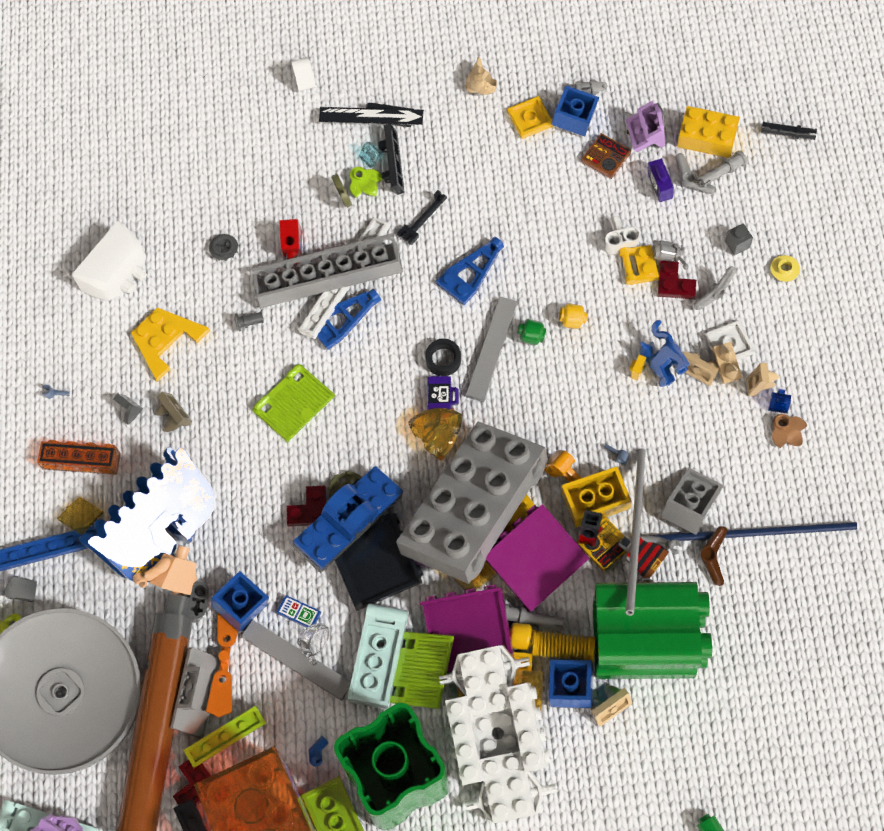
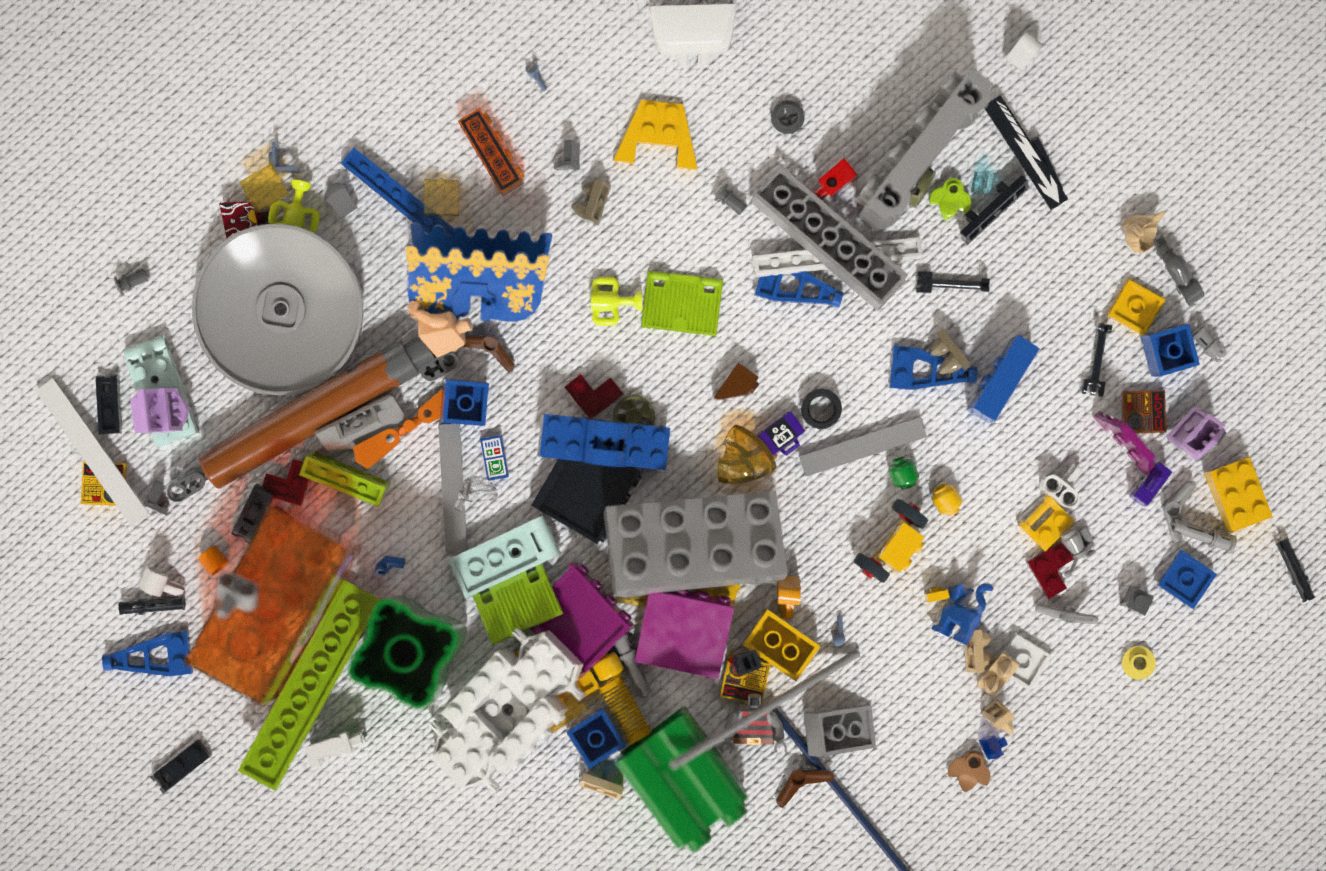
camera: 45 degrees right, 20 degrees up
none -> reddish brown piece [461,335,515,372]
none -> neon yellow piece [591,277,642,326]
none -> reddish brown slope [713,363,759,401]
none -> brick [853,499,928,583]
none -> light grey piece [855,68,993,233]
none -> dark tan tile [930,328,971,374]
none -> blue brick [967,335,1040,423]
none -> black hinge [1081,323,1112,397]
none -> magenta wing [1093,411,1155,475]
none -> dark grey piece [1156,236,1205,306]
none -> blue plate [1157,550,1217,609]

